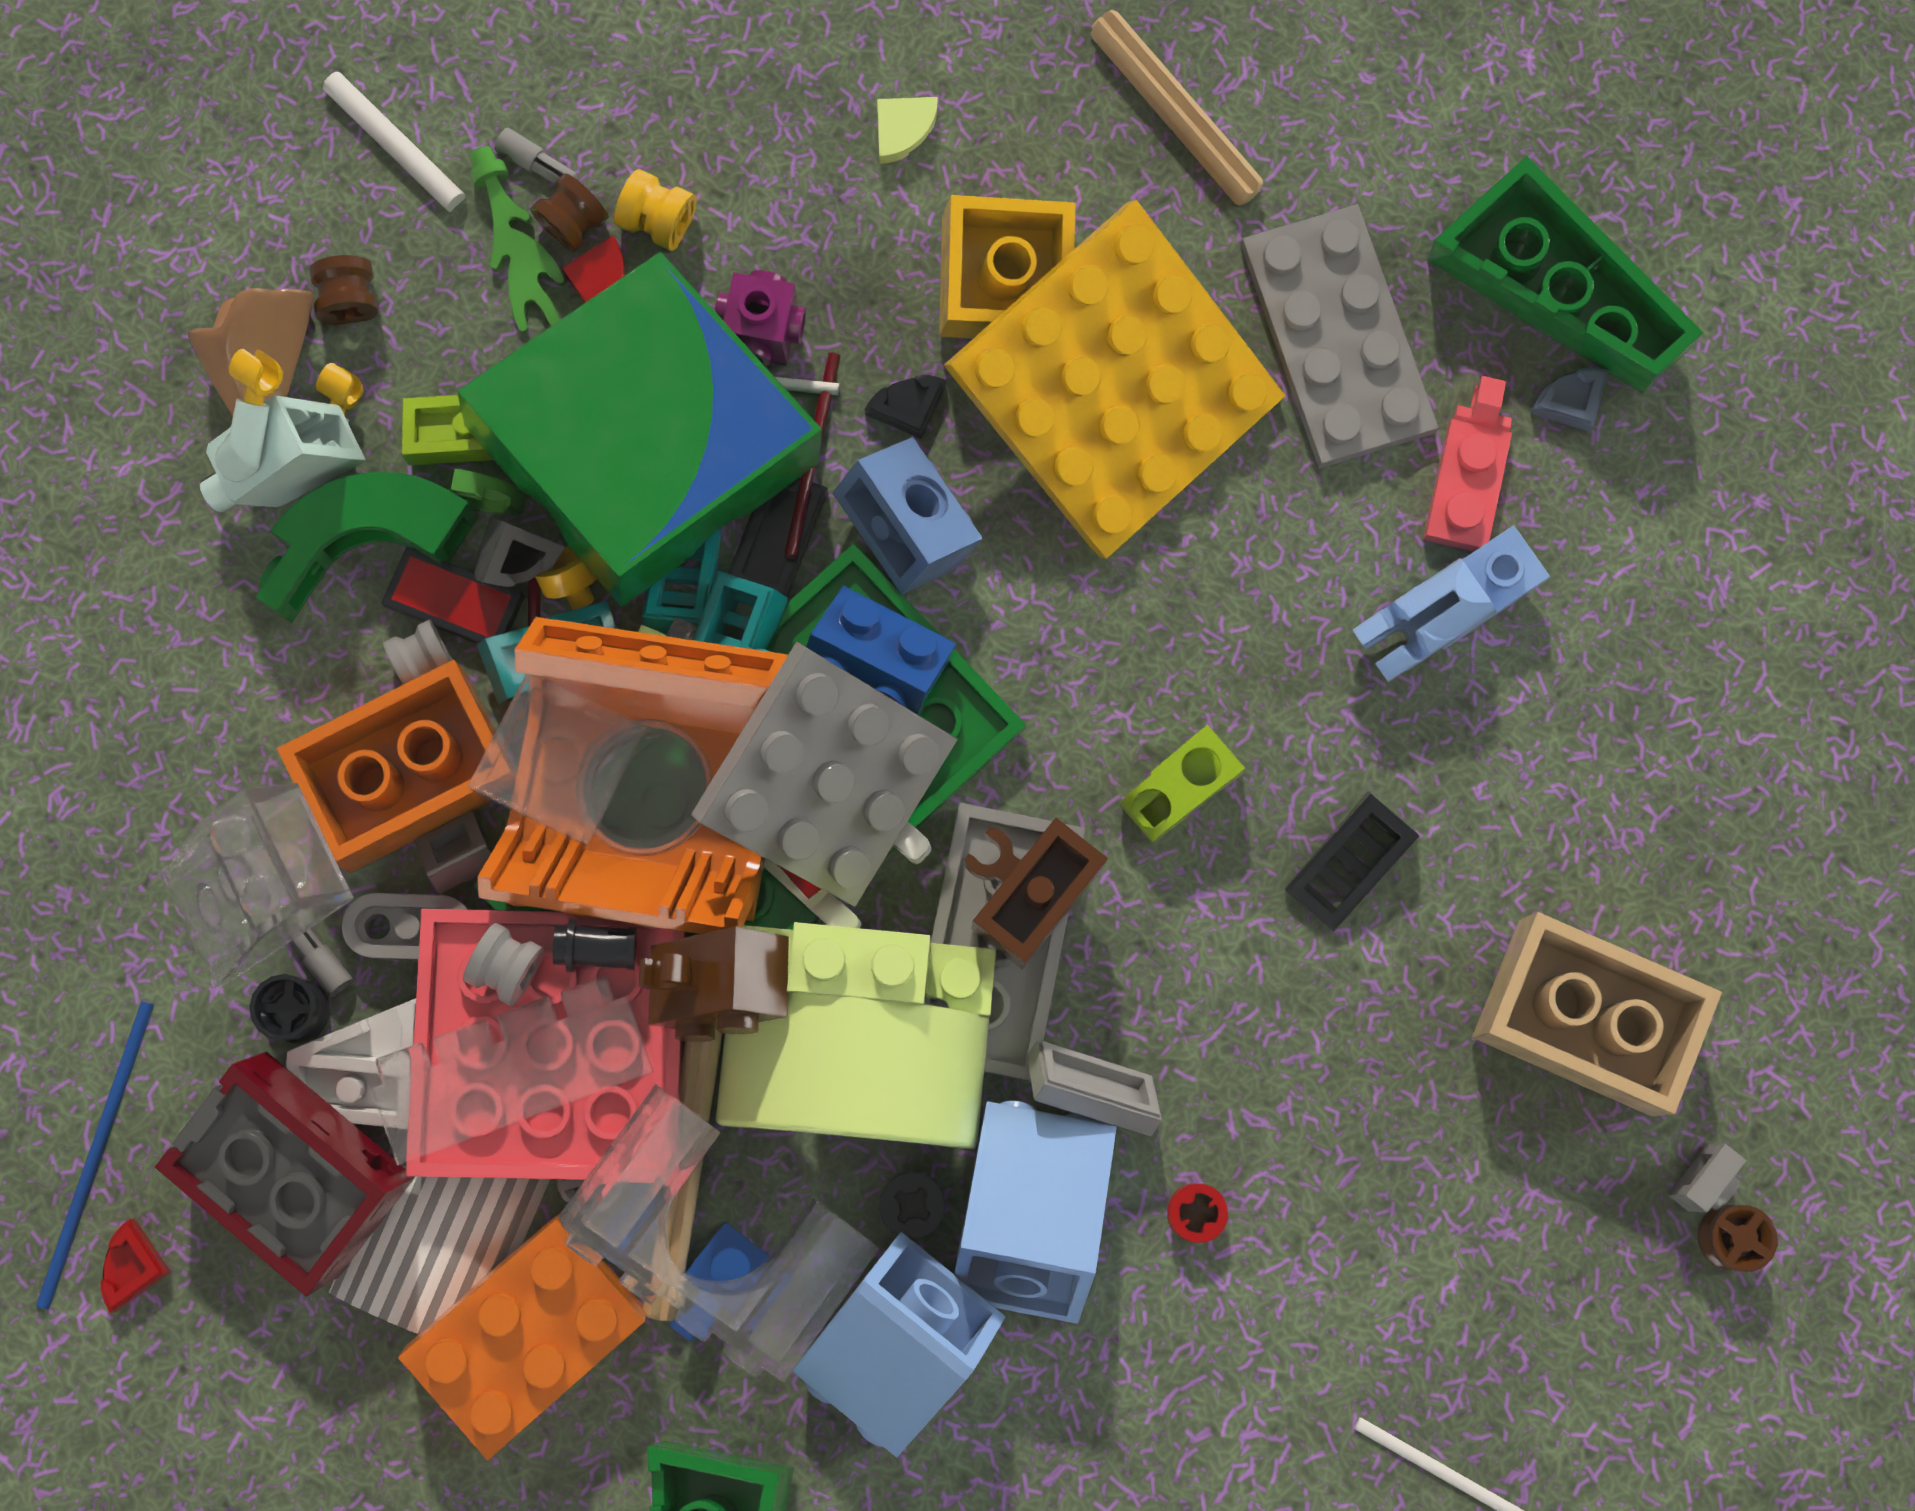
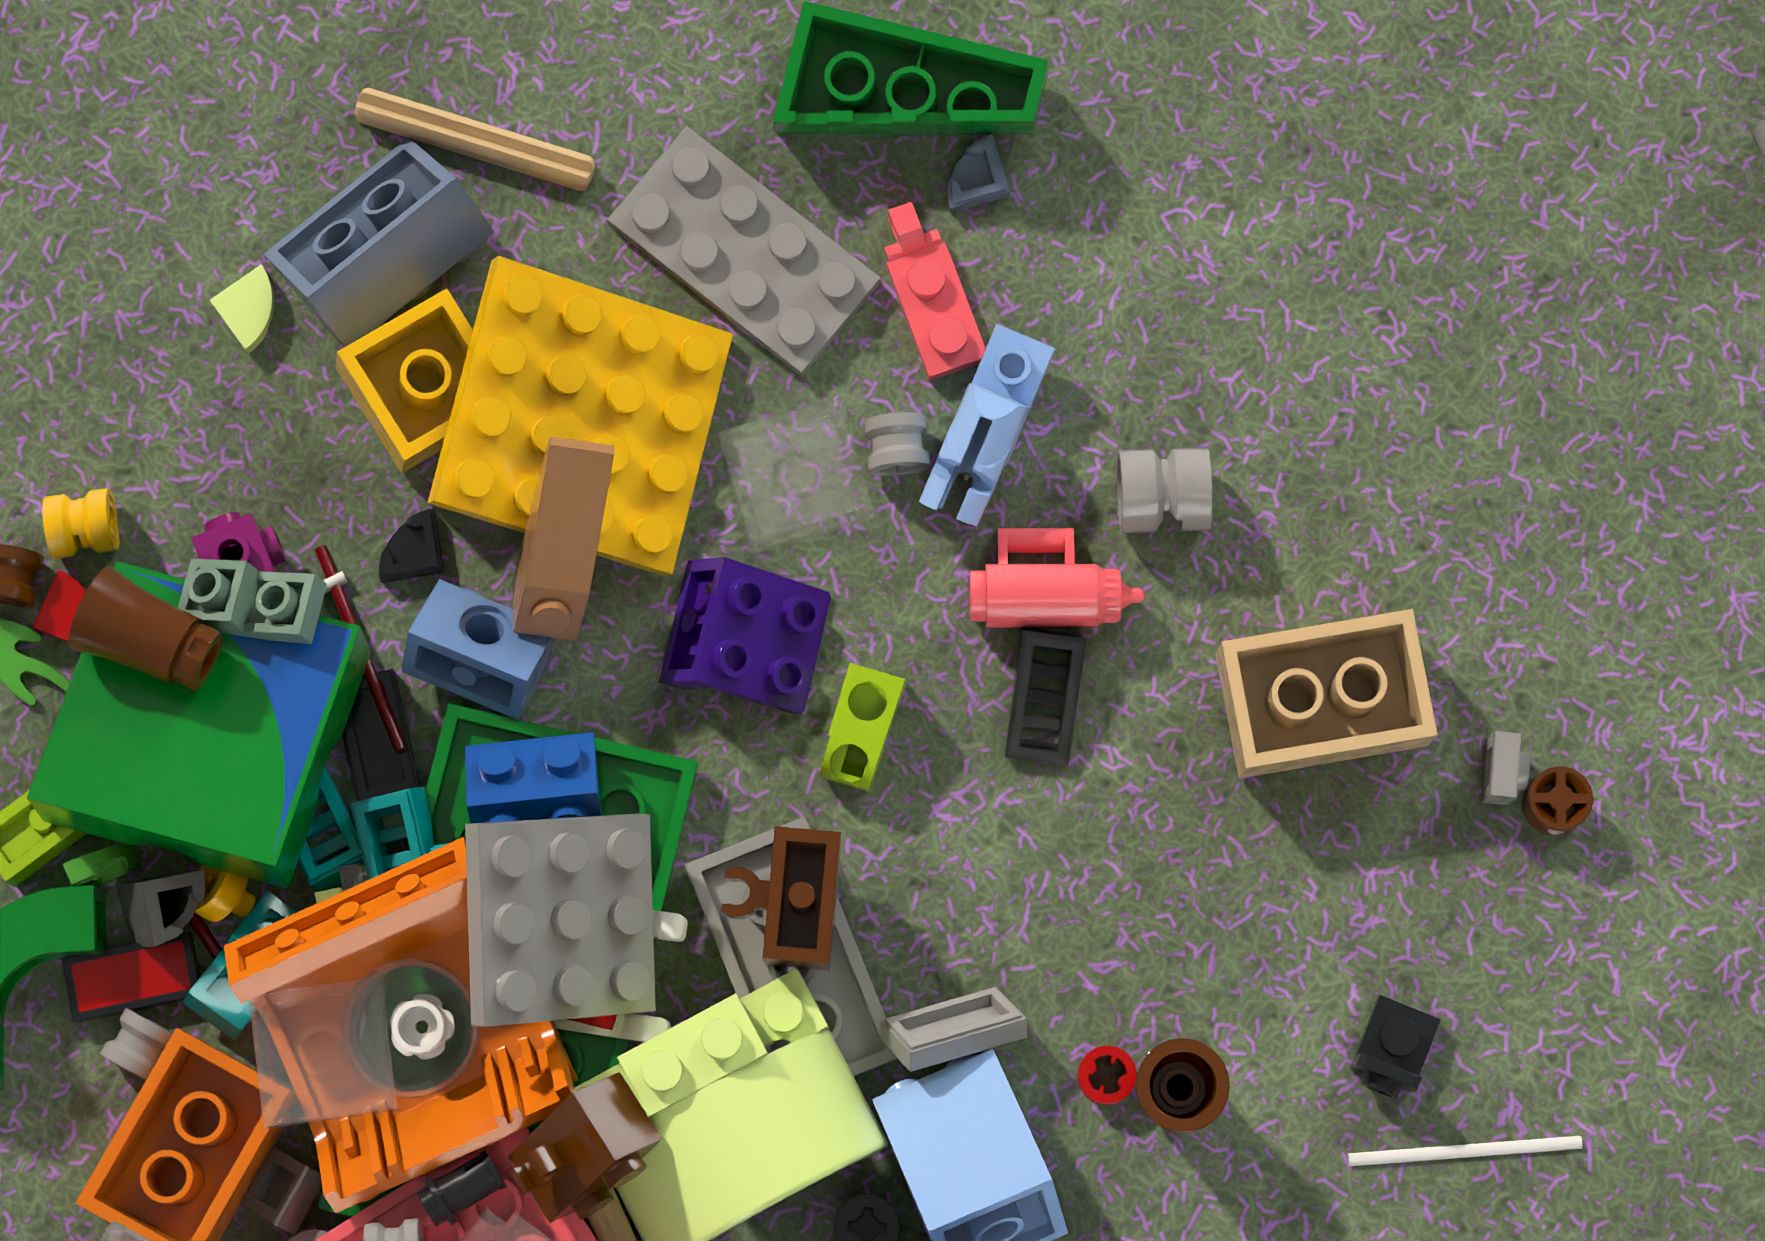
camera: 30 degrees left, 0 degrees up
none -> reddish brown plant [68,566,223,691]
none -> sand green slope [178,559,327,644]
none -> sand blue slope [264,137,495,347]
none -> white plate [390,994,455,1060]
none -> medium nougat slope [512,436,614,641]
none -> dark purple bracket [659,557,831,714]
none -> clear tile [718,397,875,555]
none -> light grey wheel [864,412,931,476]
none -> coral piece [969,528,1145,628]
none -> light grey wheel [1117,448,1212,533]
none -> reddish brown plant [1136,1038,1230,1132]
none -> black bracket [1350,995,1441,1099]

